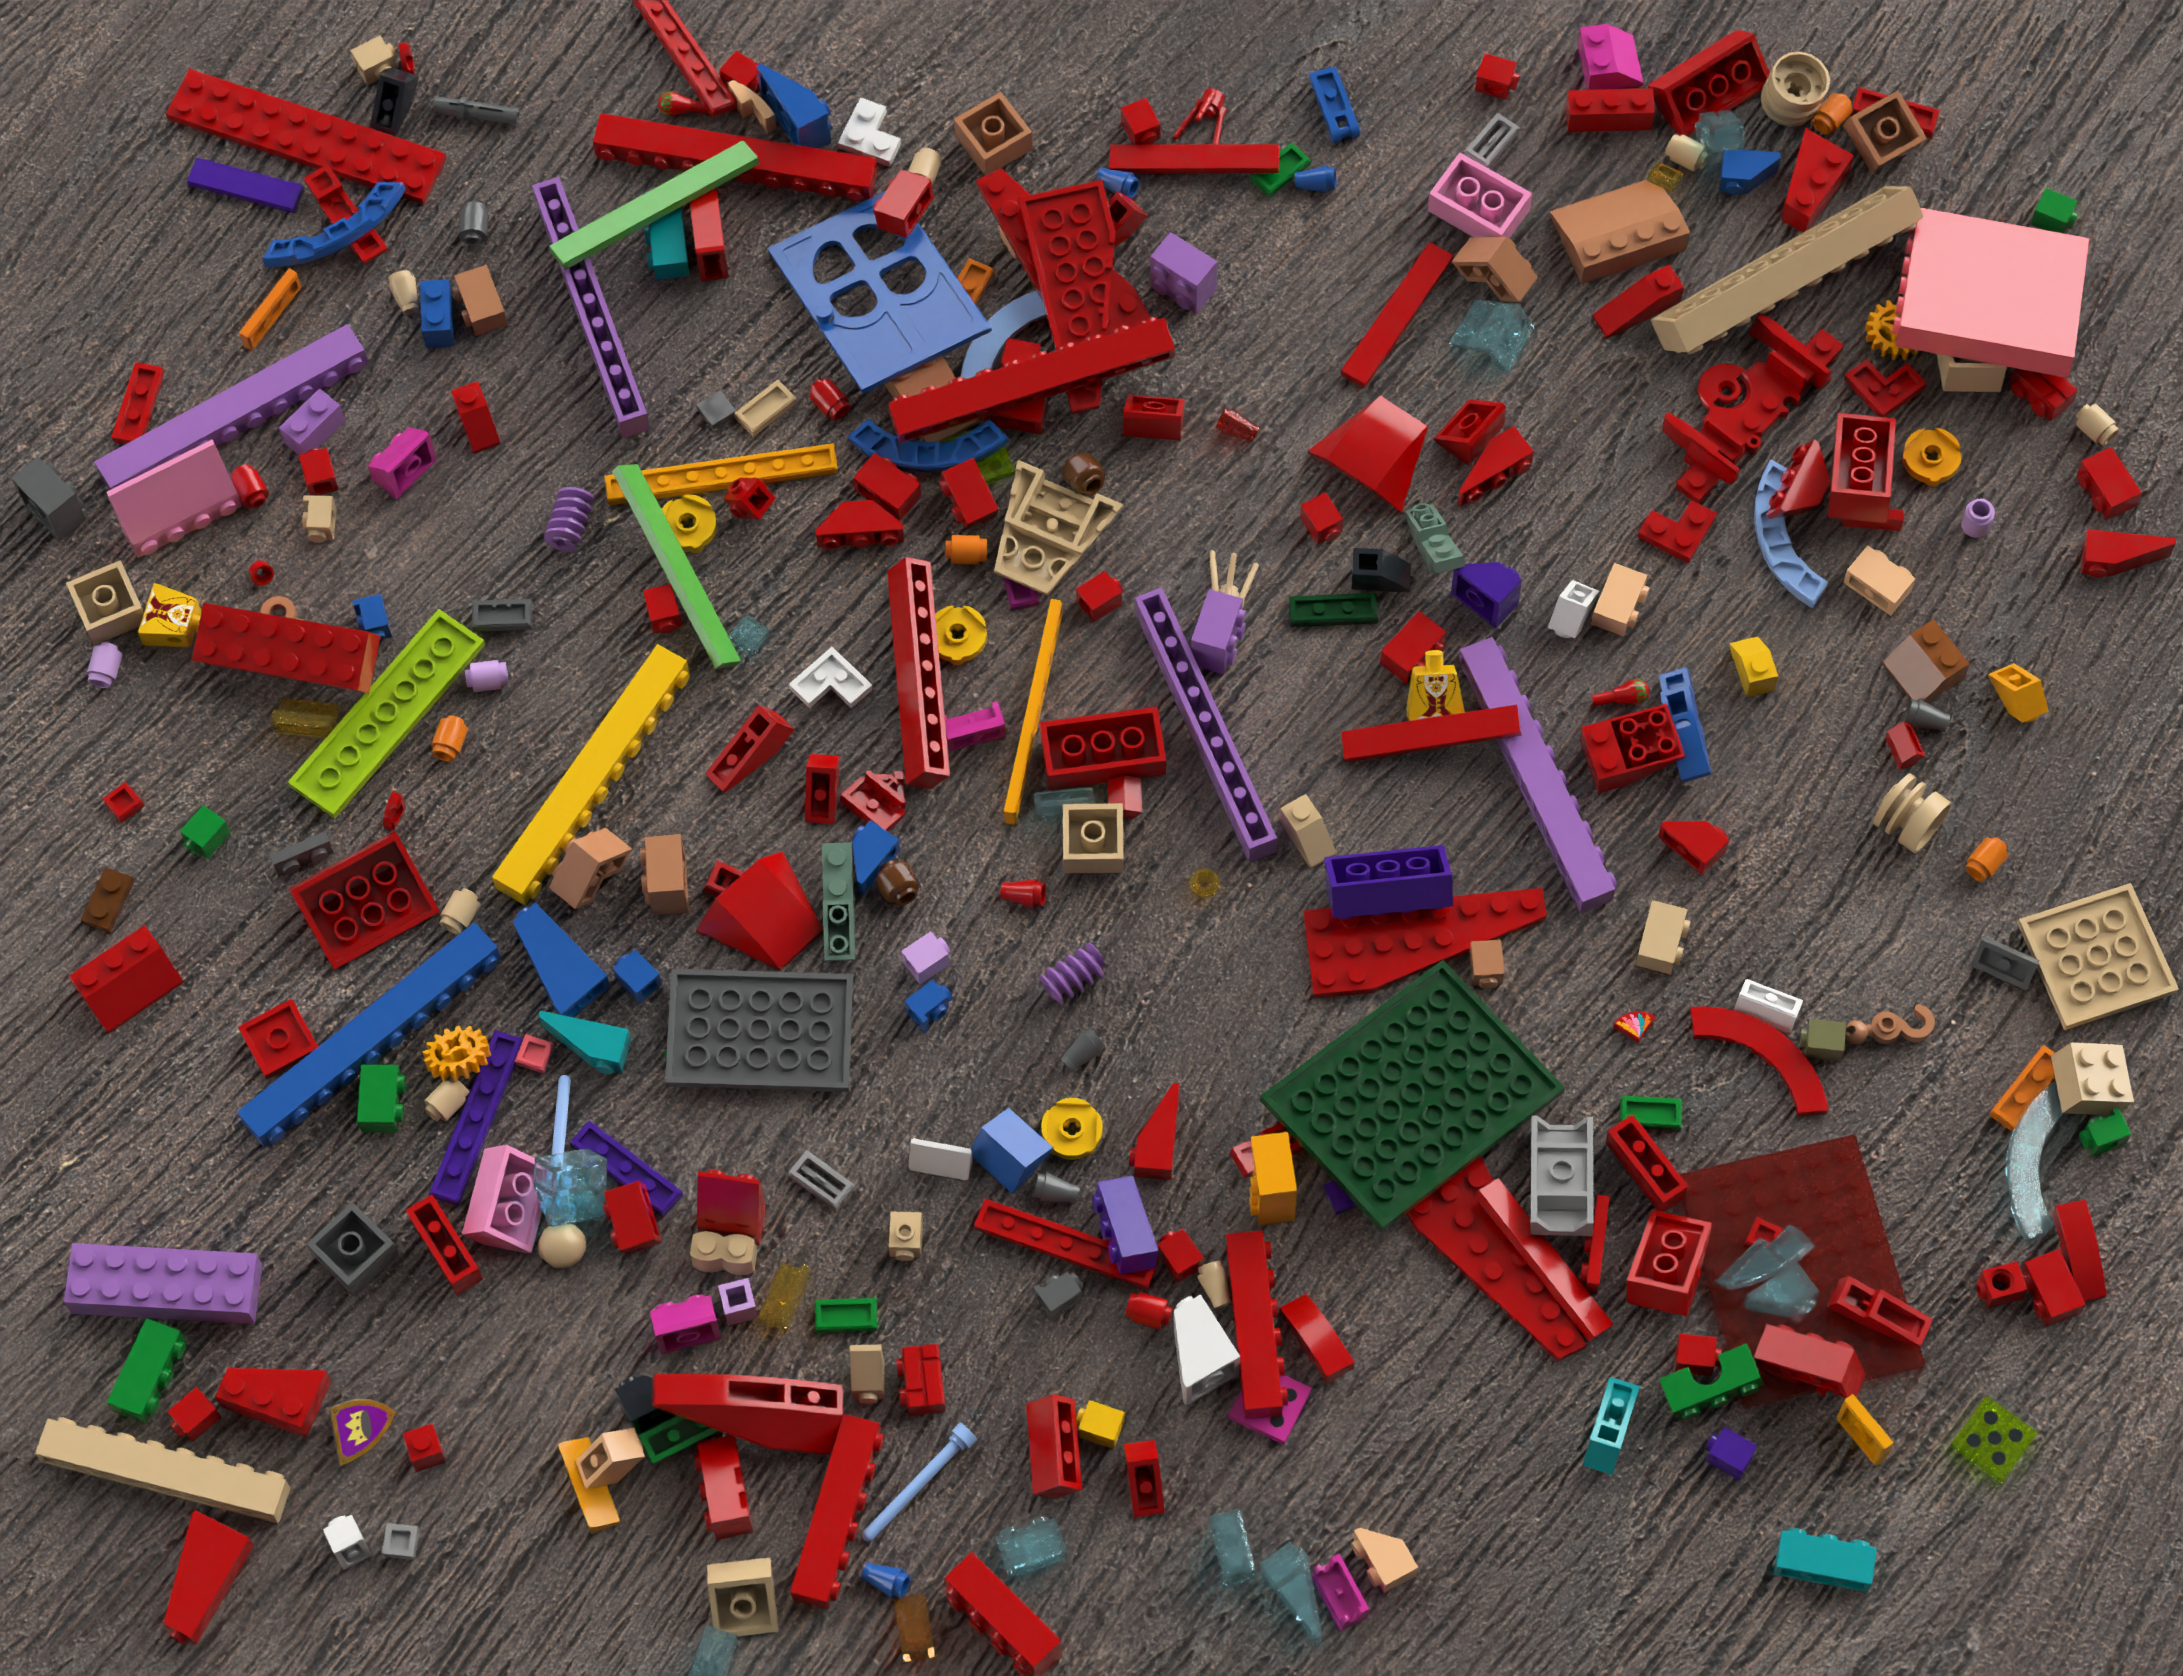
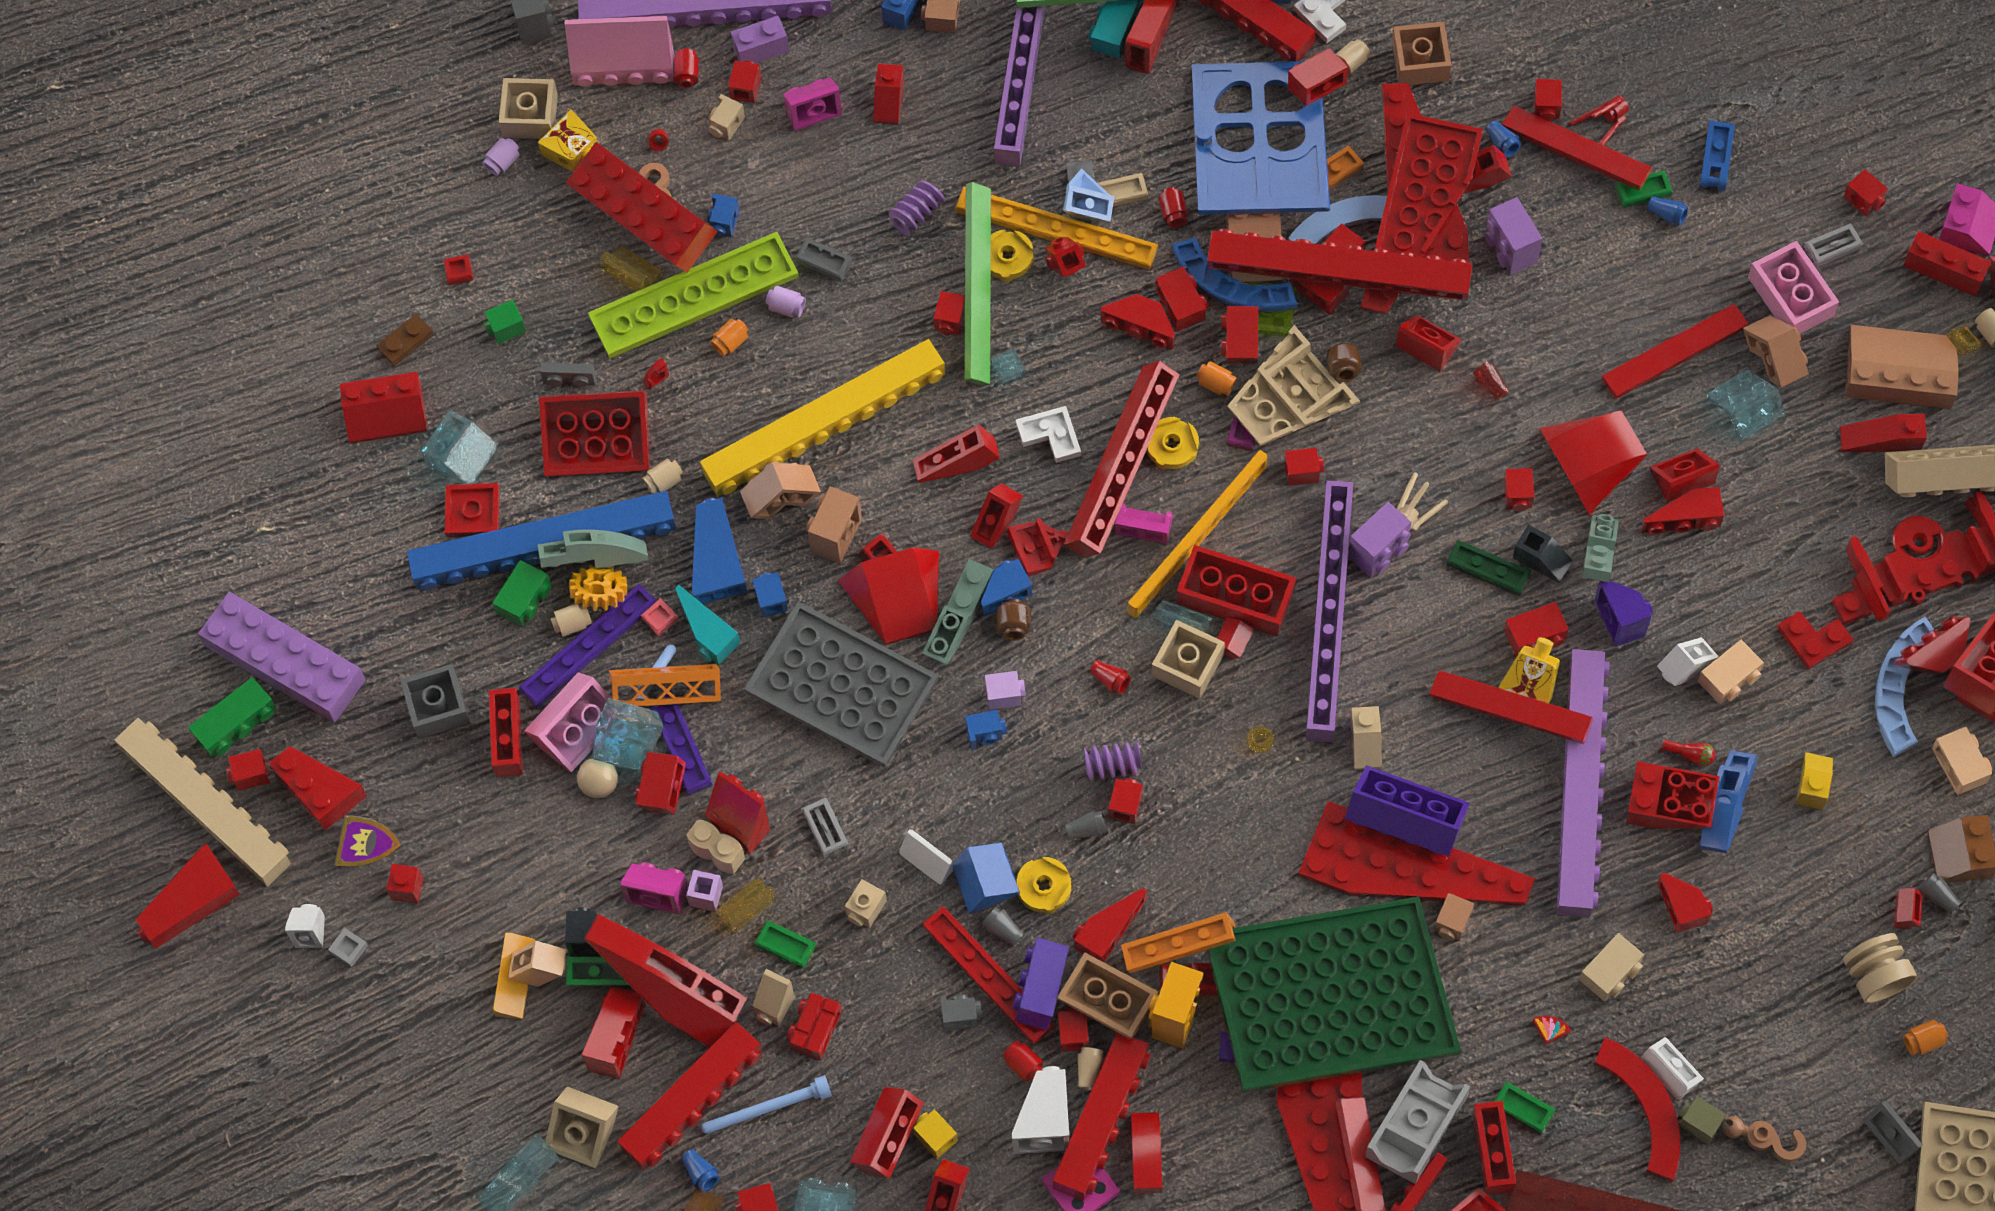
camera: 30 degrees right, 0 degrees up
none -> clear light blue slope [421,410,498,484]
none -> sand green slope [537,530,649,568]
none -> orange fence [609,664,721,708]
none -> medium nougat slope [1057,953,1158,1039]
none -> light blue slope [1063,169,1114,222]
none -> red brick [1108,778,1143,824]
none -> orange fence [1121,912,1236,973]

